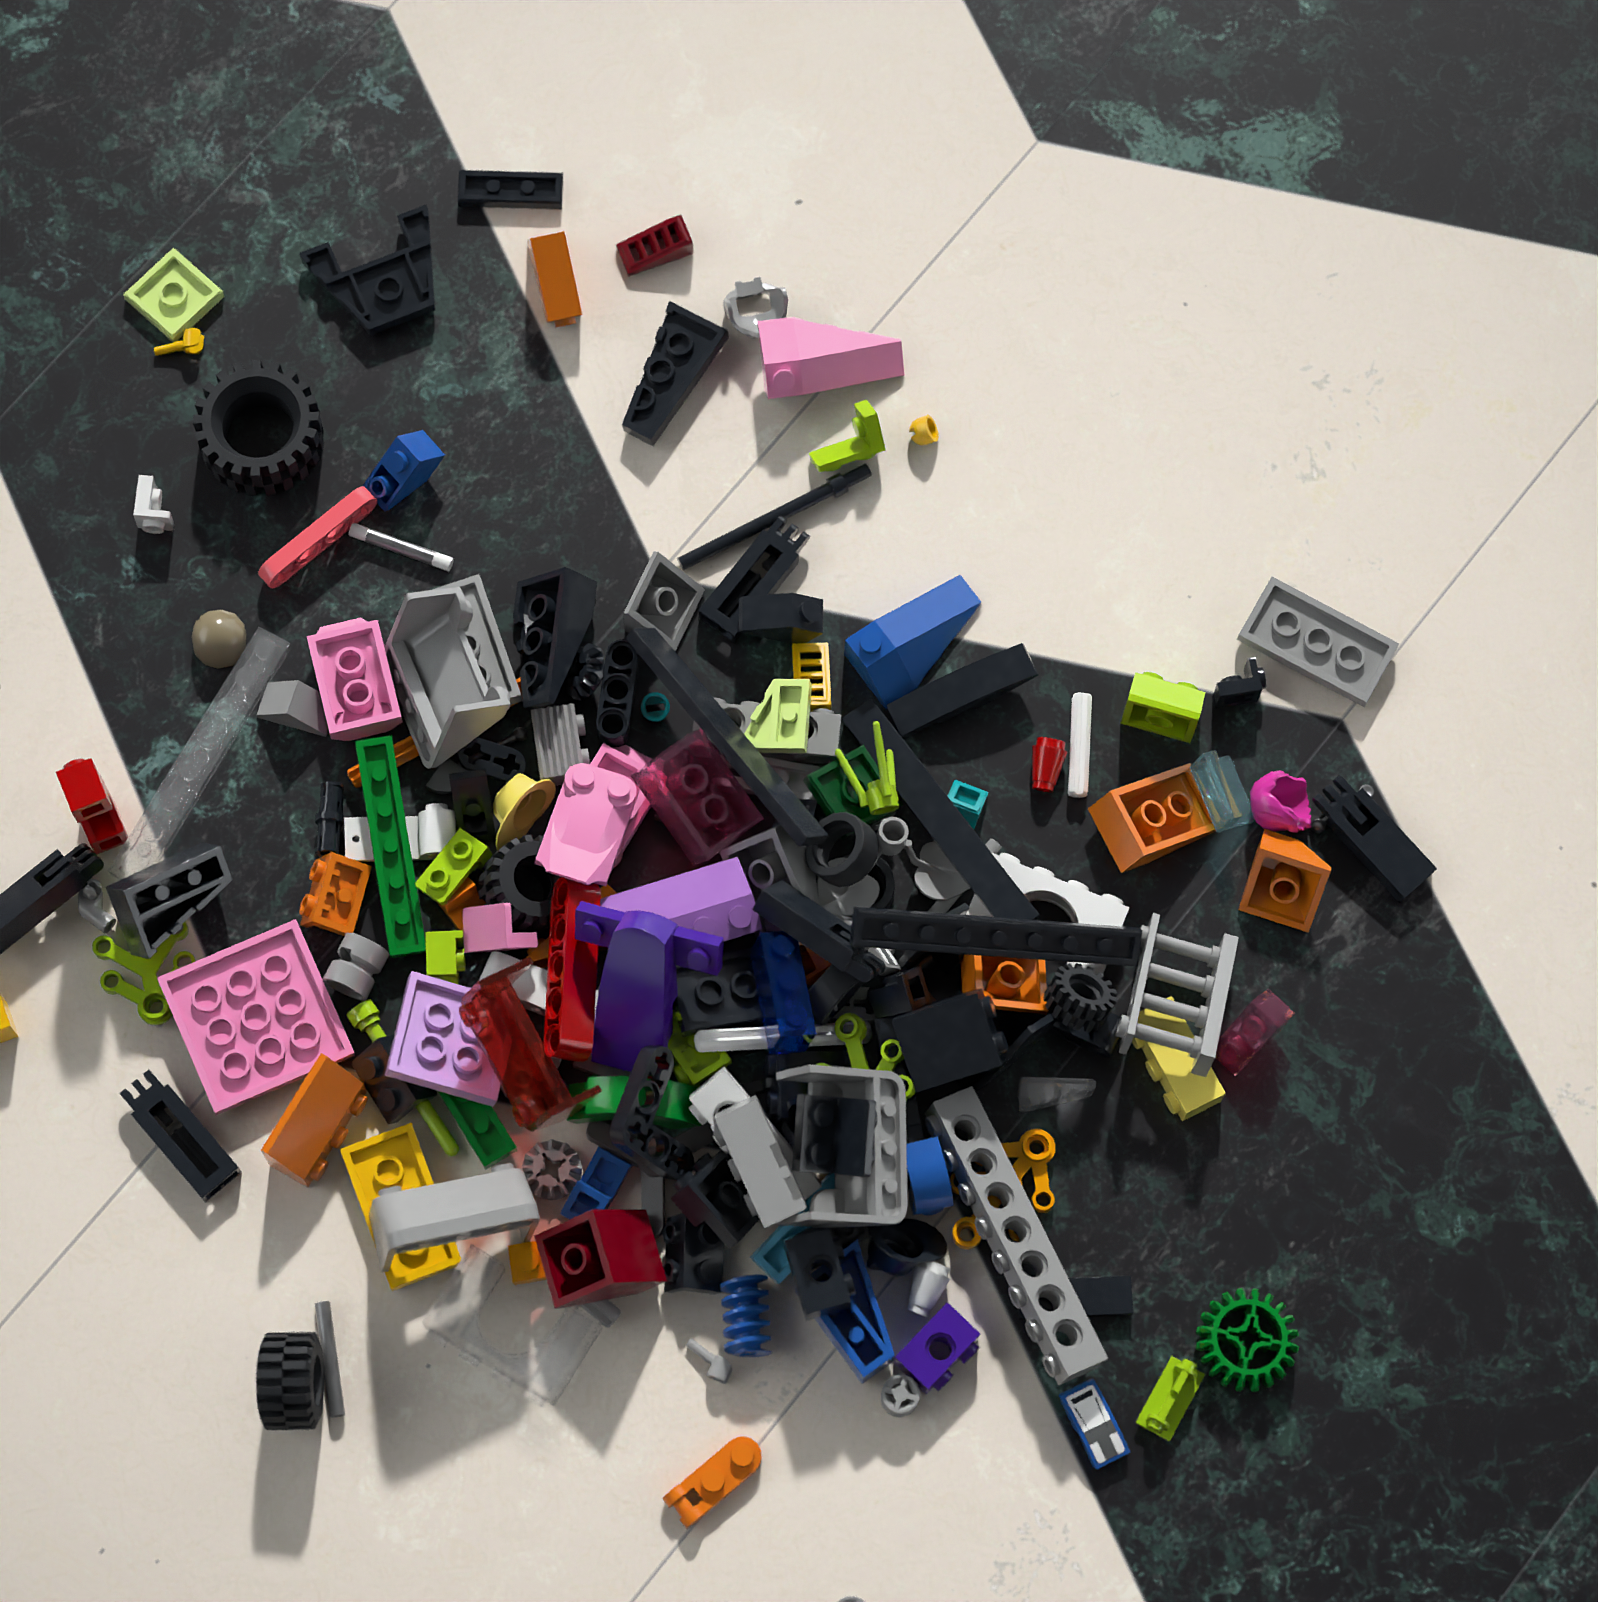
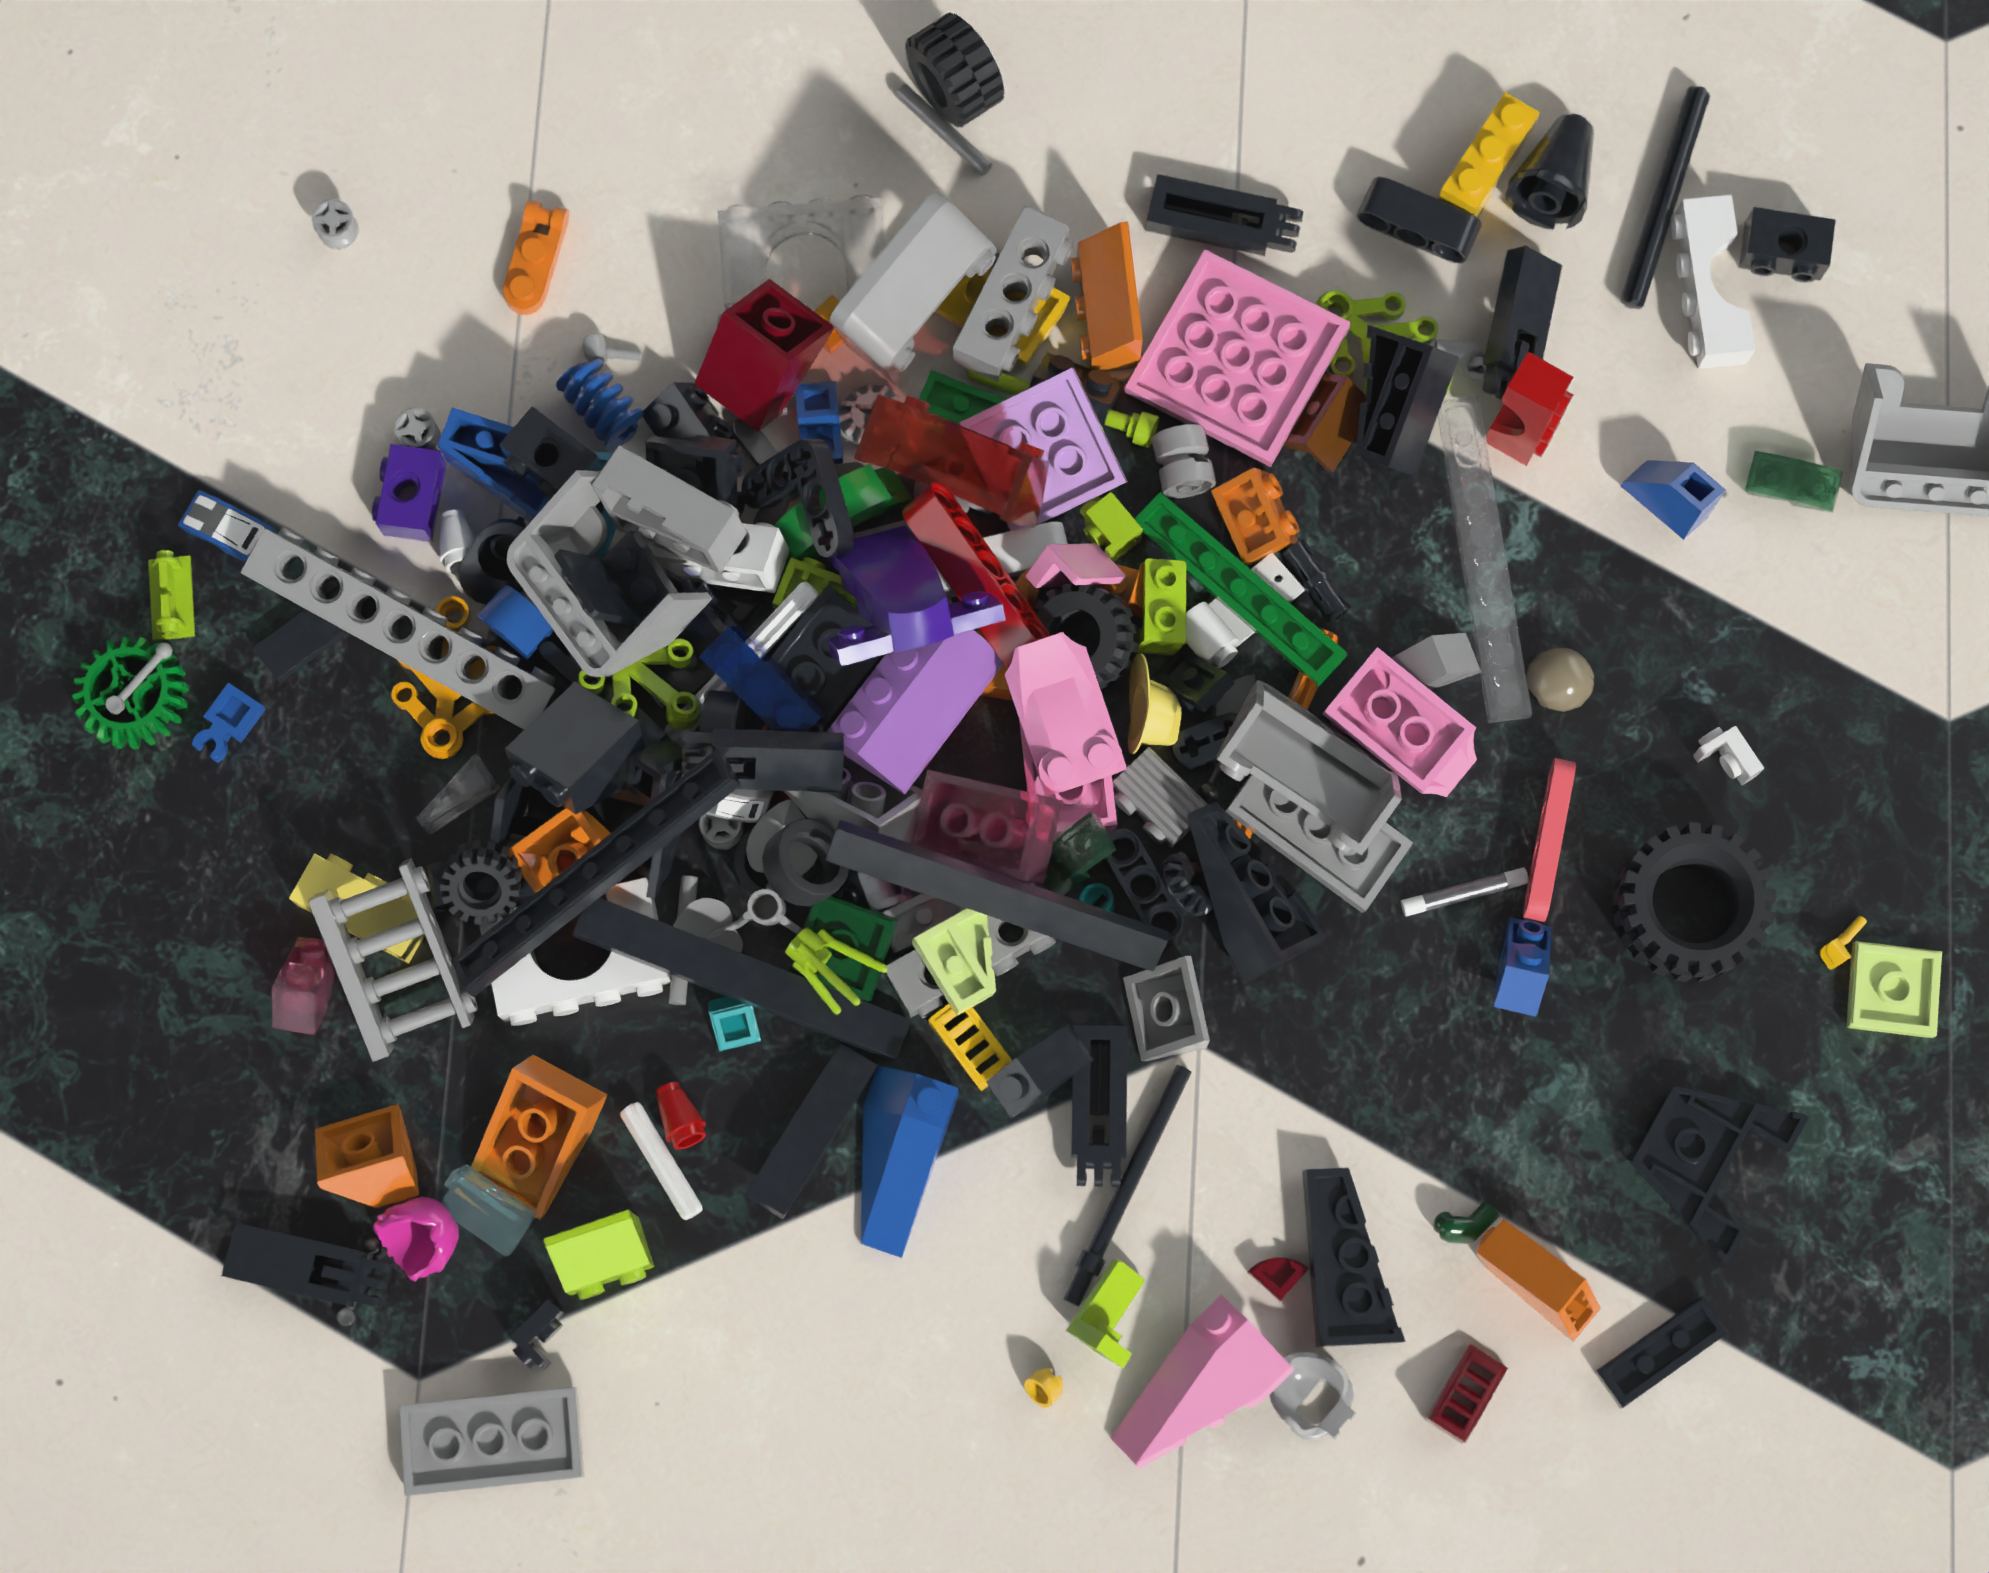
camera: 150 degrees right, 5 degrees up
none -> light grey hinge [106,643,172,714]
none -> blue plate [192,683,266,763]
none -> light grey brick [953,206,1073,382]
none -> clear green slope [1035,812,1116,895]
none -> dark red tile [1247,1257,1309,1302]
none -> reddish brown panel [1284,373,1366,471]
none -> black beam [1357,177,1482,264]
none -> dark green arm [1433,1201,1500,1244]
none -> blue slope [1621,460,1726,540]

